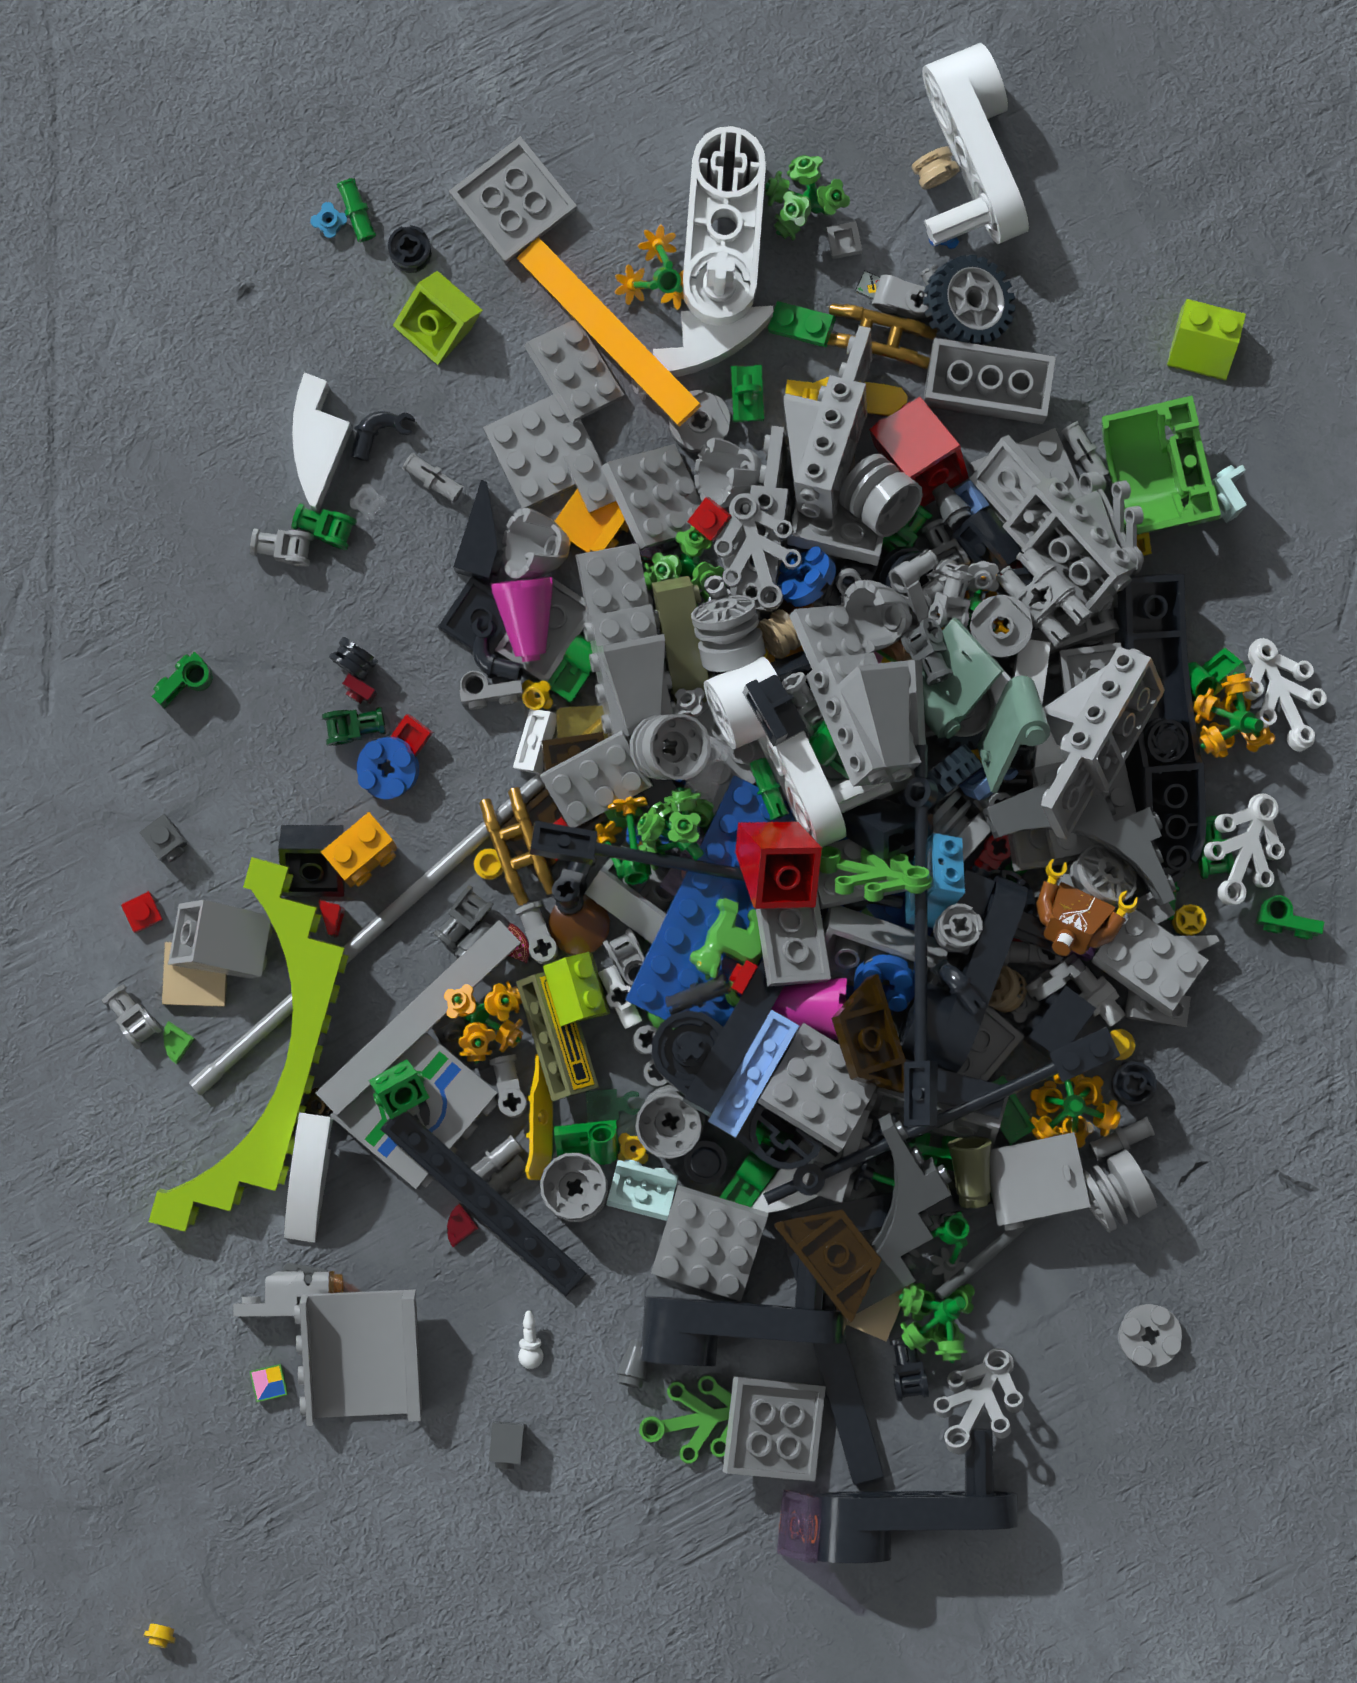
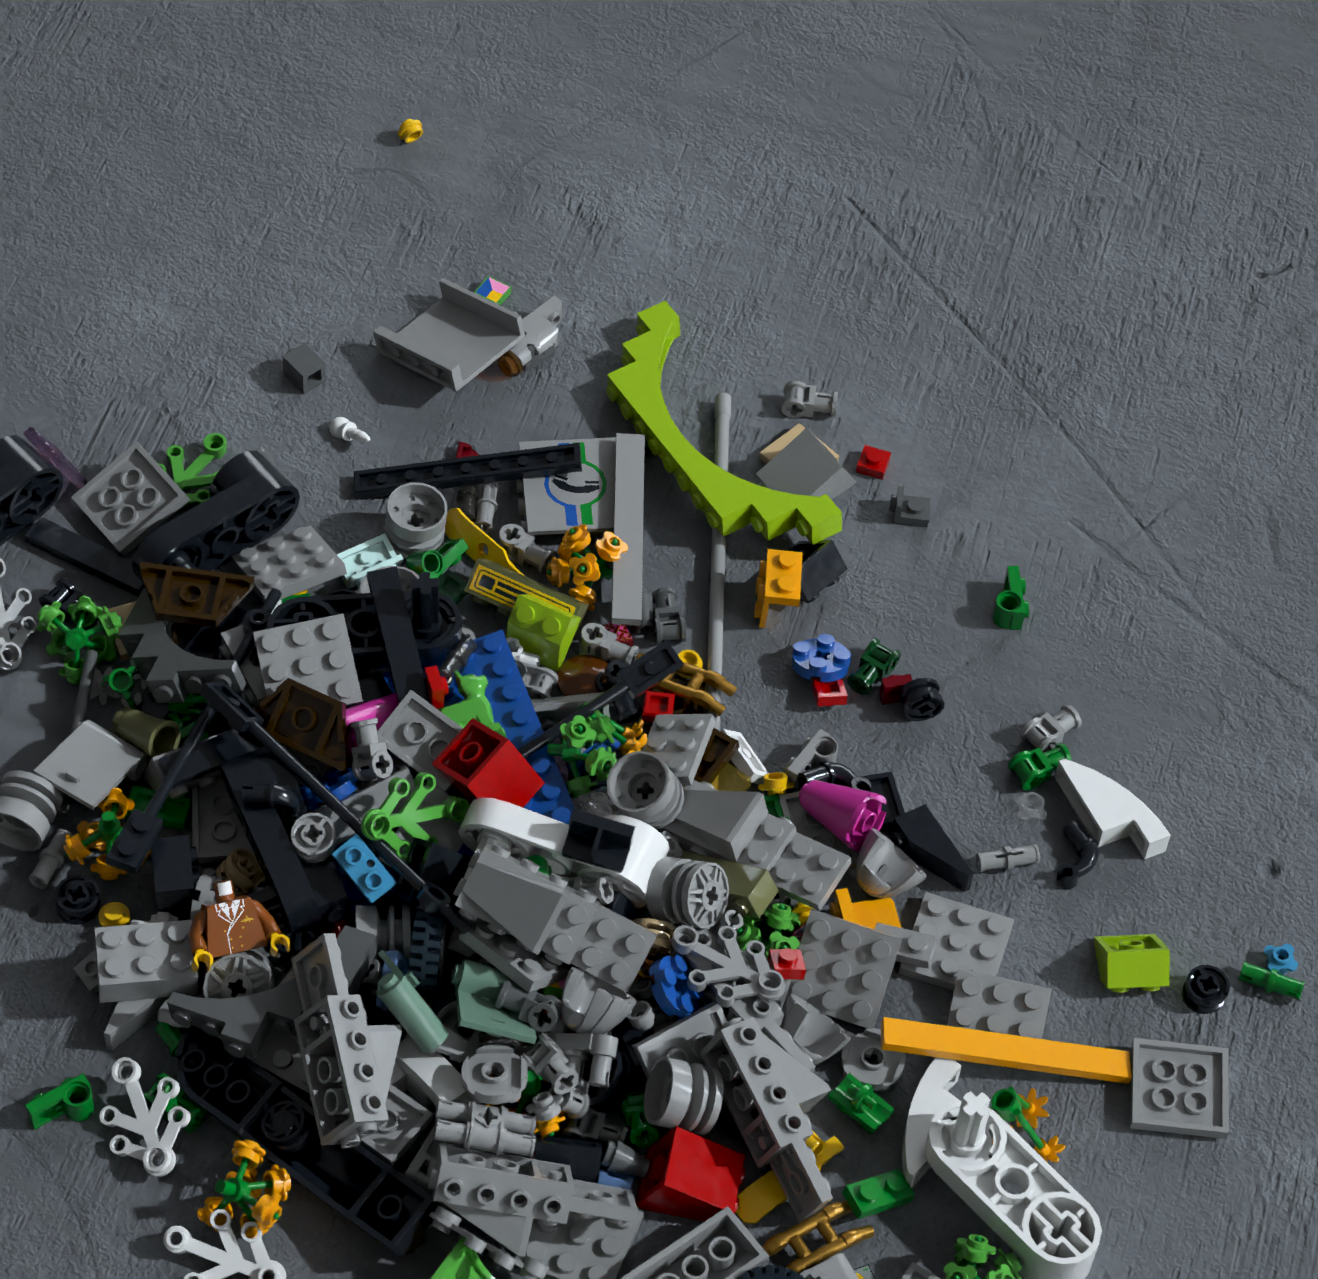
camera: 135 degrees right, 30 degrees down
bright green tile [163,1021,195,1064] -> none
white slope [284,1112,333,1243] -> none
red slope [319,900,345,938] -> none
green head [368,1059,430,1119] -> none
light blue plate [708,1010,799,1138] -> none
yellow wheel [1172,904,1206,936] -> none
green plate [1188,648,1247,703] -> none
none -> light grey connector [351,718,393,782]

